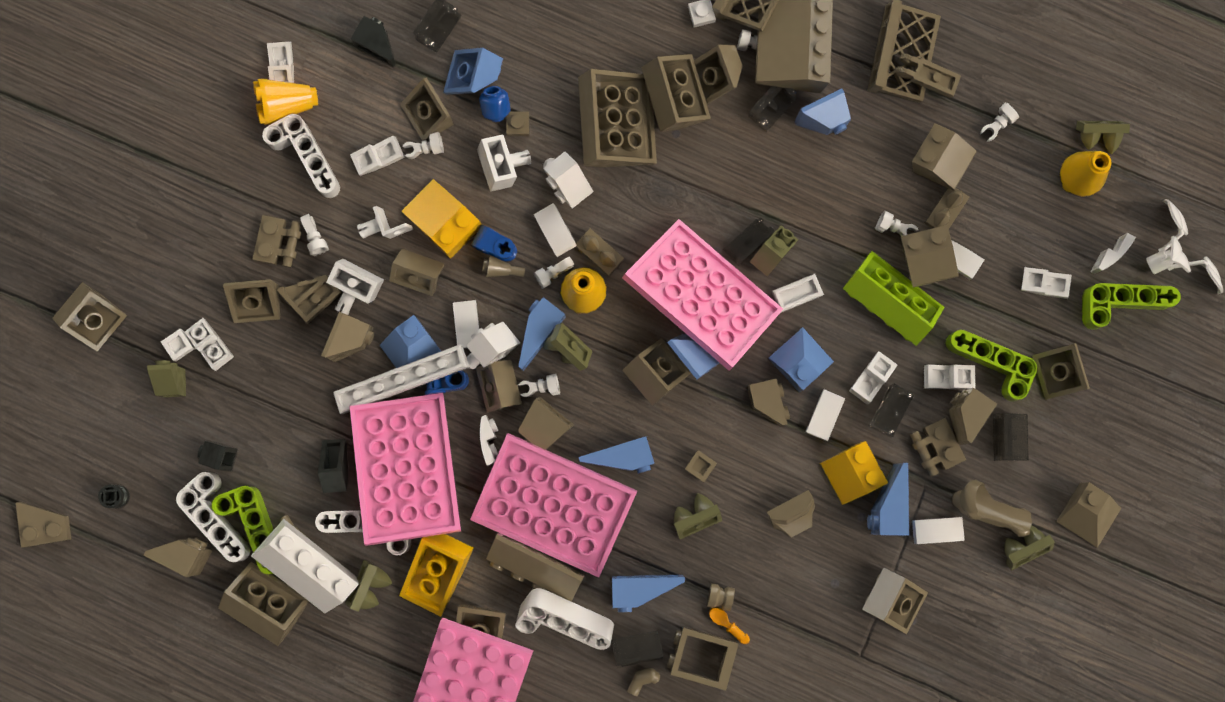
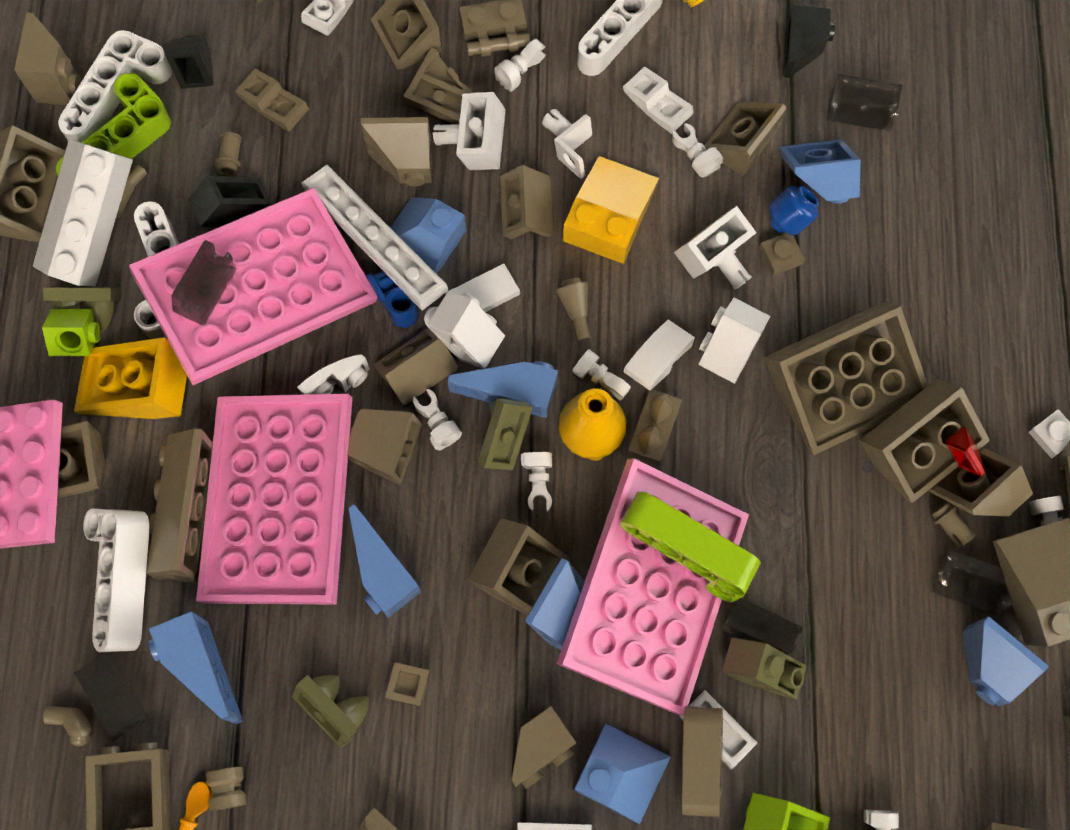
camera: 70 degrees right, 10 degrees down
blue piece [471,225,517,262] -> none
none -> lime brick [42,309,101,356]
none -> clear smoke hinge [171,240,236,326]
none -> dark tan pin [215,132,242,176]
none -> dark tan slope [235,69,309,132]
none -> white piece [521,452,552,512]
none -> lime beam [620,491,761,602]
none -> dark tan beam [682,706,723,817]
none -> dark tan pin [931,502,976,549]
none -> red slope [946,427,985,476]

